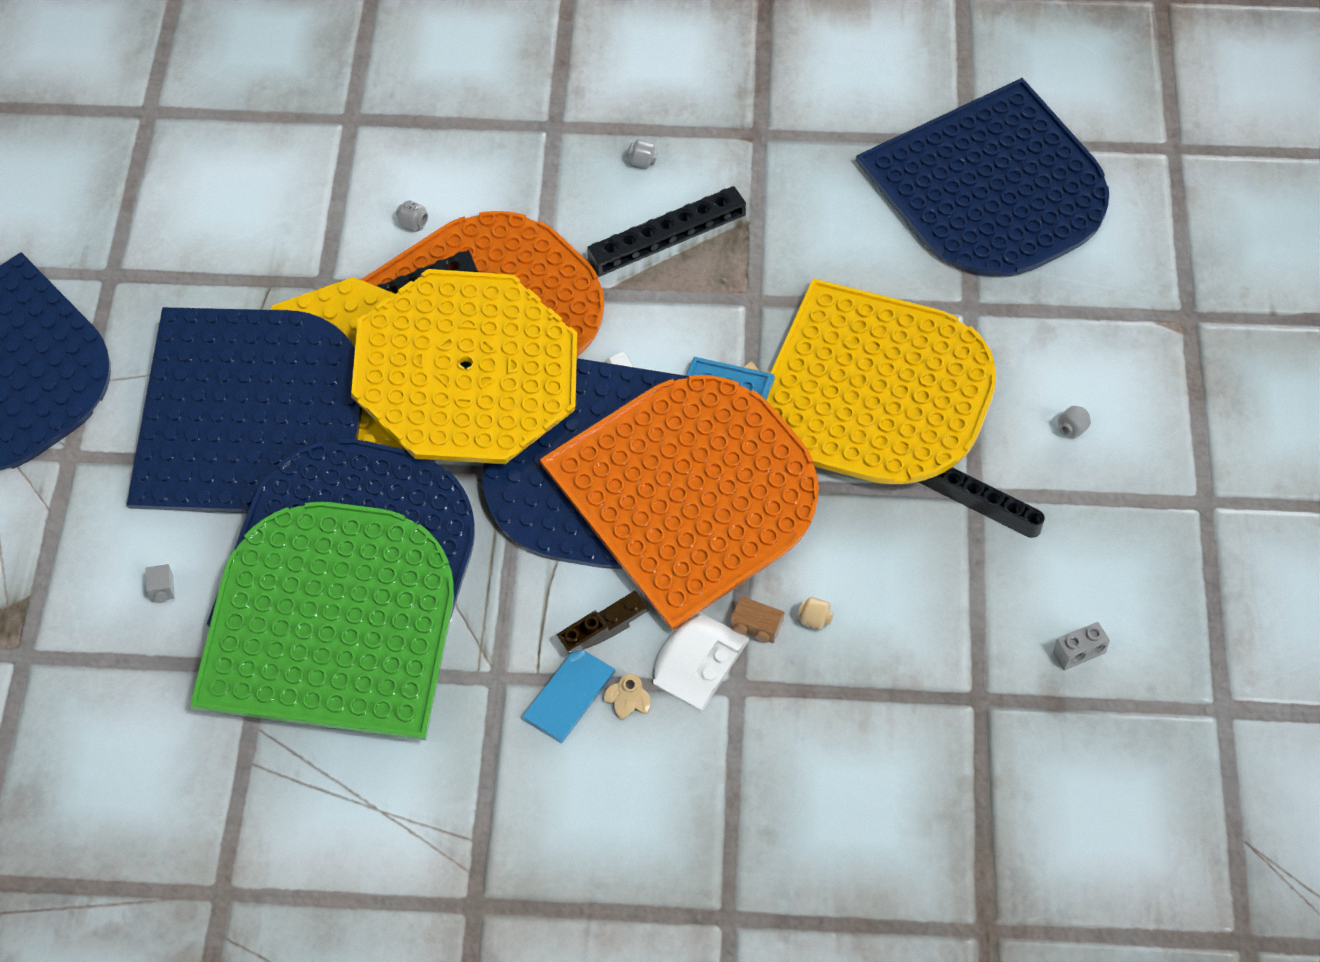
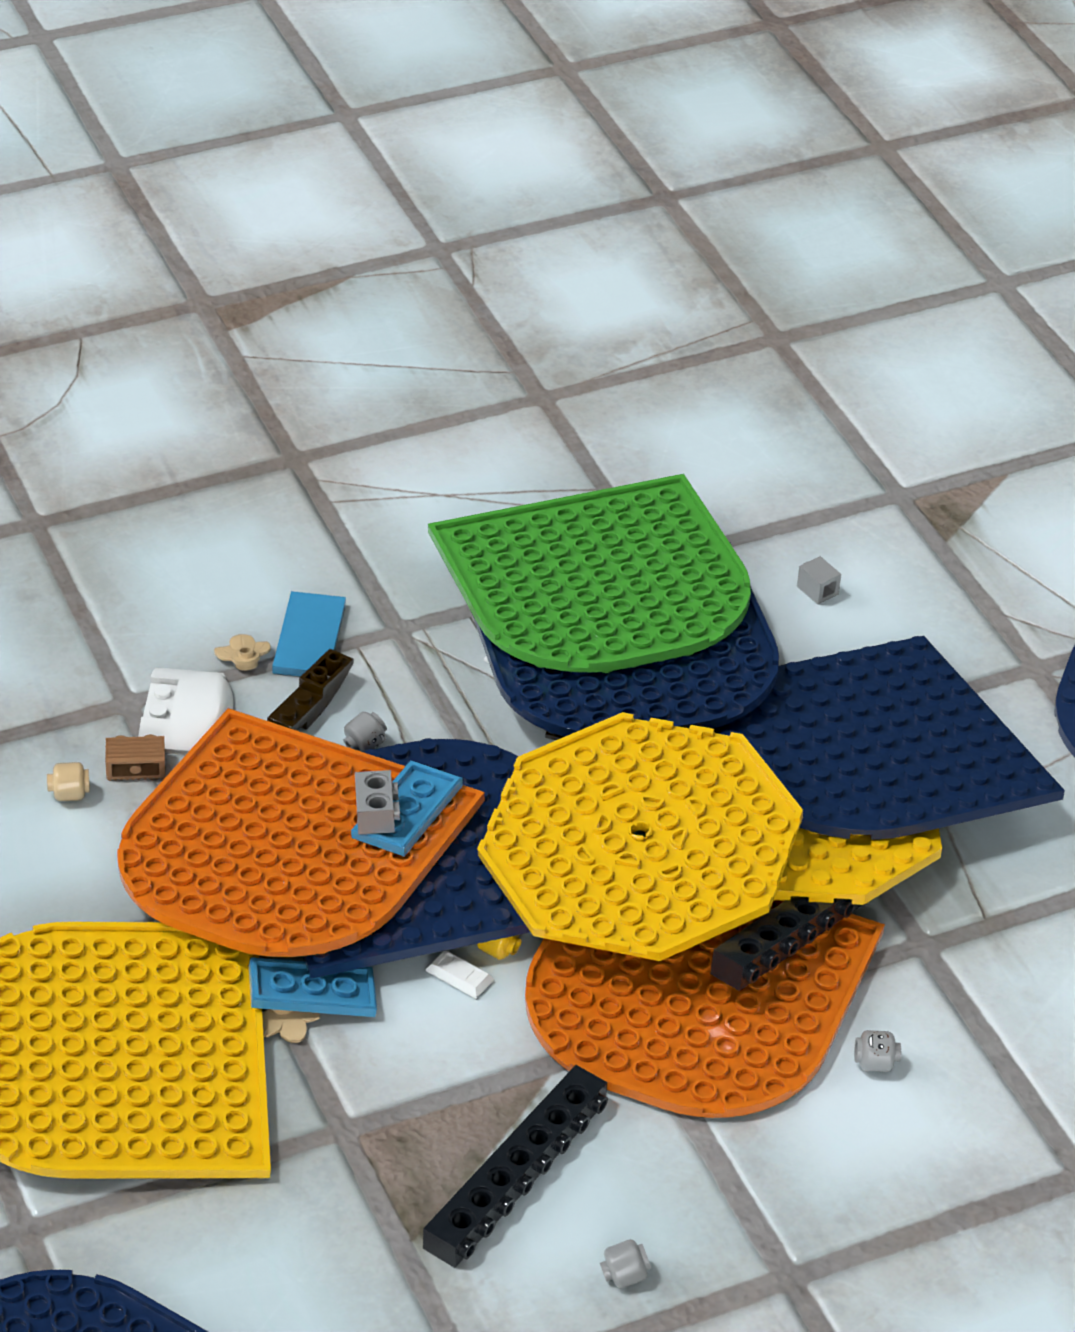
camera: 150 degrees right, 15 degrees down
none -> light grey head [343,712,387,752]
none -> dark azure tile [351,760,463,856]
none -> light grey brick [355,770,400,835]

